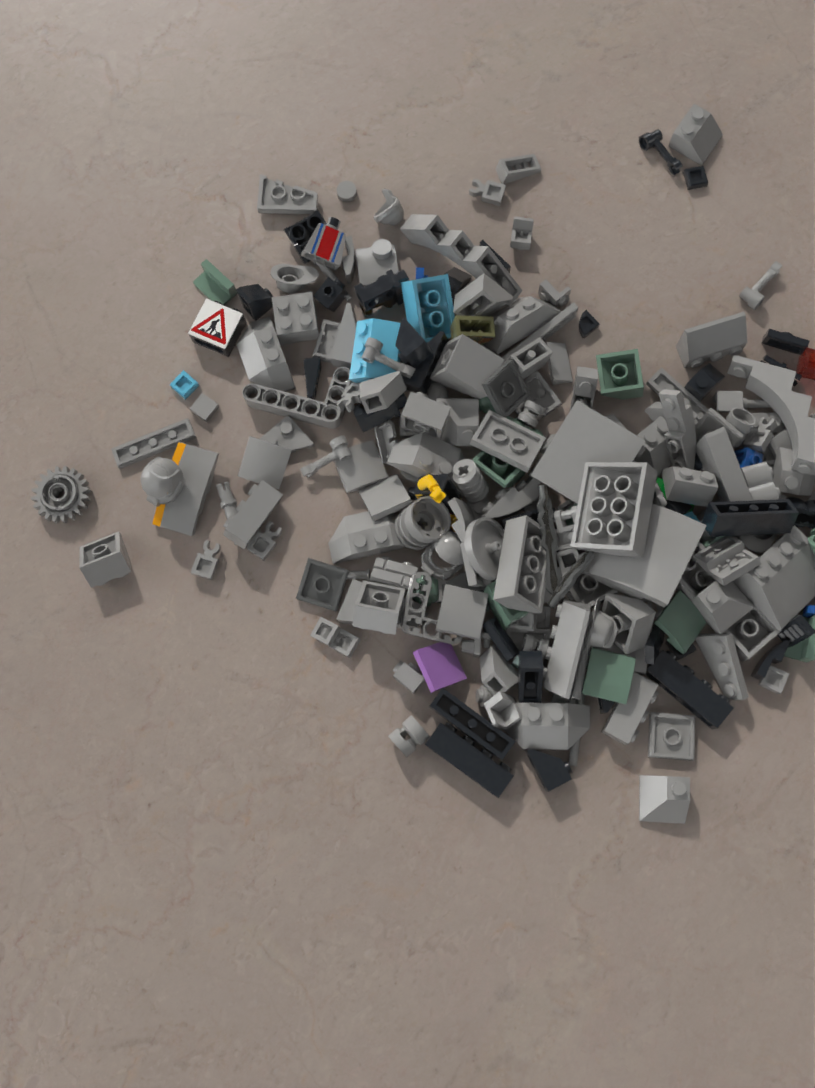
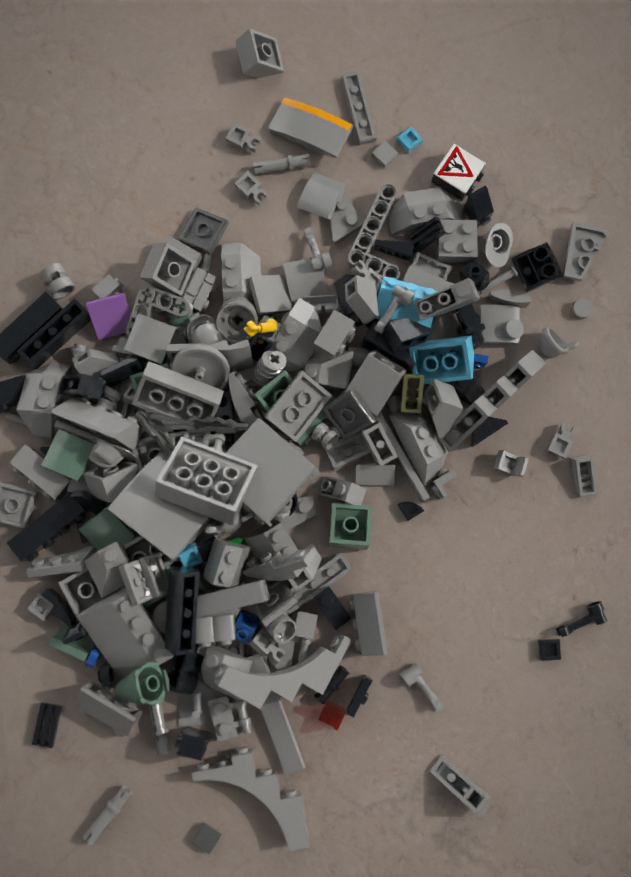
camera: 90 degrees right, 5 degrees up
light grey gear [31,466,91,524] -> none
light grey helmet [141,457,185,507] -> none
sand green panel [193,259,237,305] -> none
light grey brick [223,480,283,549] -> none
torso [301,217,346,270] -> none
light grey slope [310,617,361,658] -> none
light grey panel [484,691,522,730] -> none
light grey slope [668,104,723,166] -> none
none -> black tile [408,217,445,253]
none -> light grey slope [414,278,480,321]

